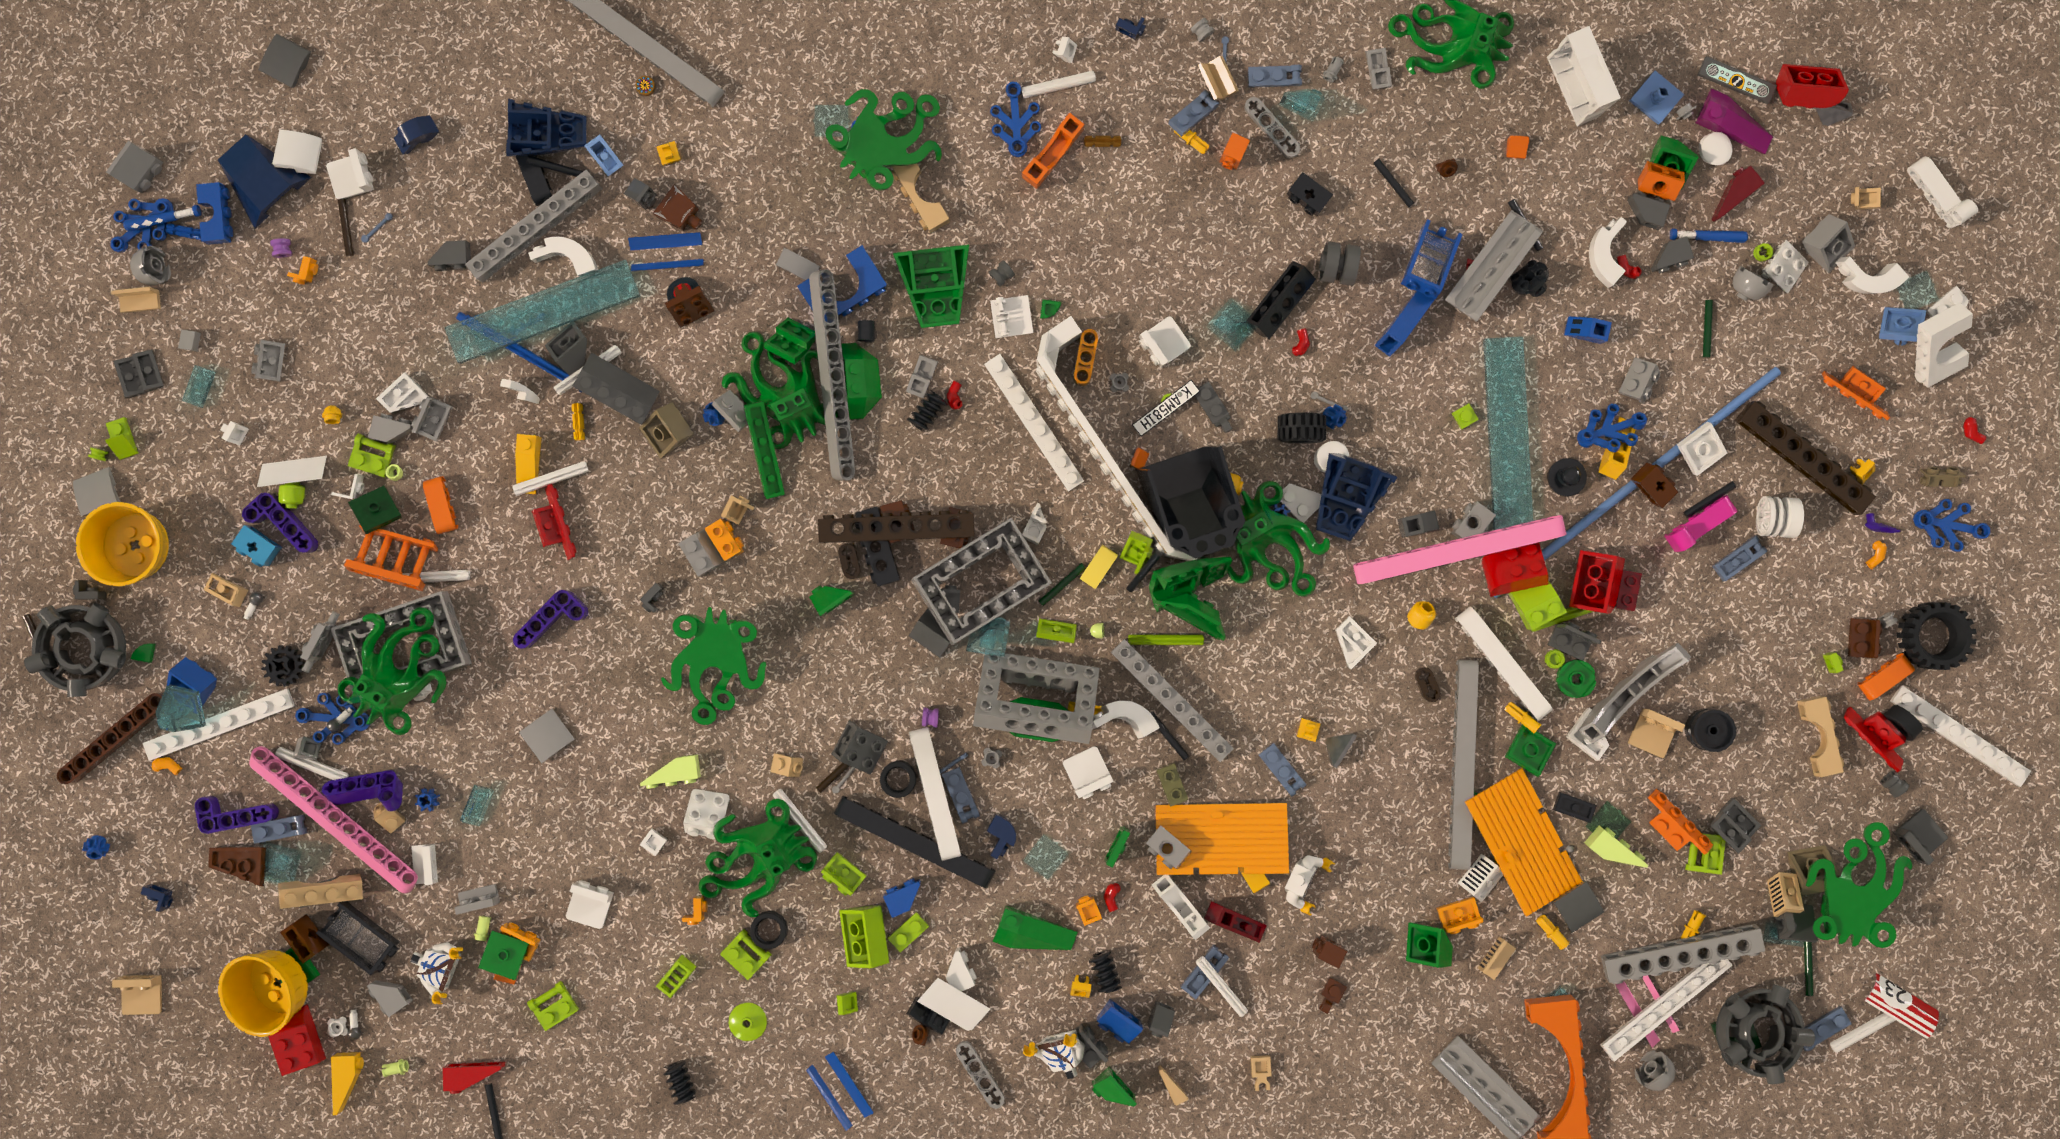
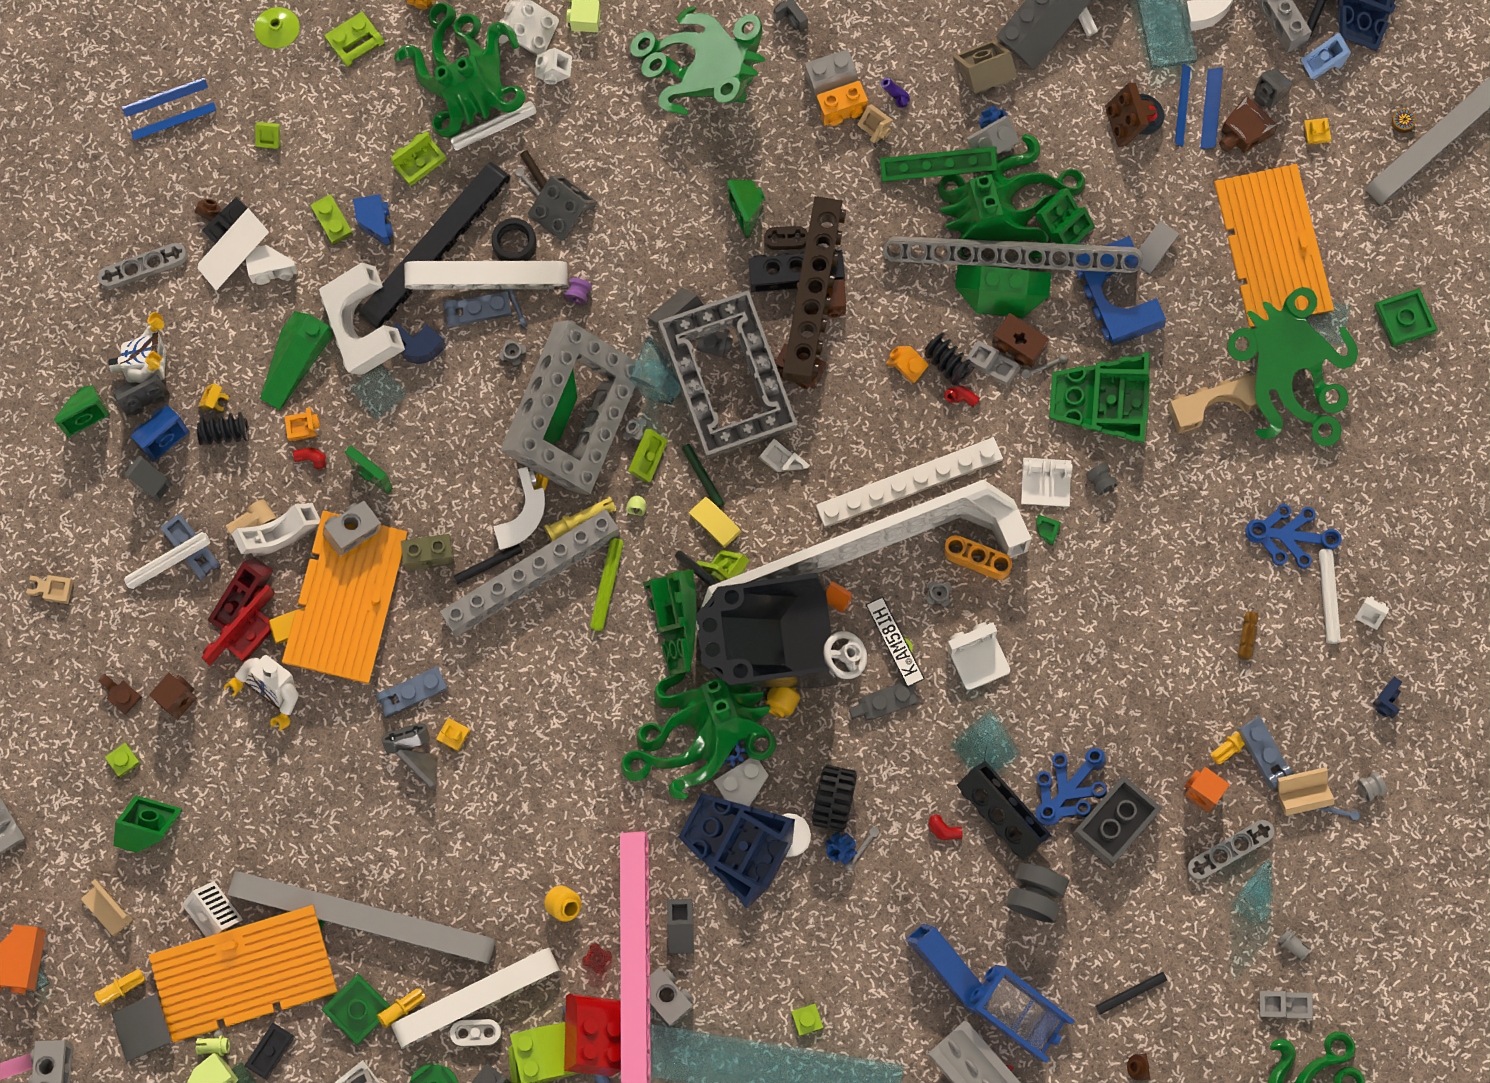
camera: 105 degrees right, 15 degrees down
black tyre [750,911,788,949] -> none
tan bracket [770,753,803,777] -> none
lime slope [839,905,889,968] -> none
black piece [858,320,877,343] -> none
orange arch [1022,113,1085,189] -> none
white bracket [1063,746,1114,799] -> none
green wedge [1154,591,1226,641] -> none
tan slope [1158,1065,1189,1106] -> none
sand blue plate [1248,65,1302,88] -> none
black brick [1287,172,1333,216] -> none
white wing [1335,616,1377,669] -> none
dark brown beam [1415,667,1441,702] -> none
light orange bracket [1436,896,1484,934] -> none
lime tile [1545,649,1565,669] -> none
none -> lime plate [105,743,140,778]
none -> yellowish green pin [196,1036,230,1056]
none -> red bracket [201,585,275,666]
none -> tan piece [226,499,277,539]
none -> white arch [319,262,405,375]
none -> dark grey beam [381,723,430,753]
none -> white plate [450,1019,502,1047]
none -> white brick [535,48,572,85]
none -> light yellow pin [543,497,616,542]
none -> clear red plate [582,943,612,974]
none -> light grey plate [623,418,647,442]
none -> white piece [823,631,867,679]
none -> dark purple arm [881,78,910,108]
none -> light orange bracket [886,346,929,383]
none -> reddish brown brick [992,313,1049,368]
none -> light grey hinge [1021,355,1068,379]
none -> blue plant [1036,748,1107,826]
none -> dark grey brick [1072,775,1162,869]
none -> light orange door [1214,164,1334,328]
none -> green plate [1374,288,1438,347]

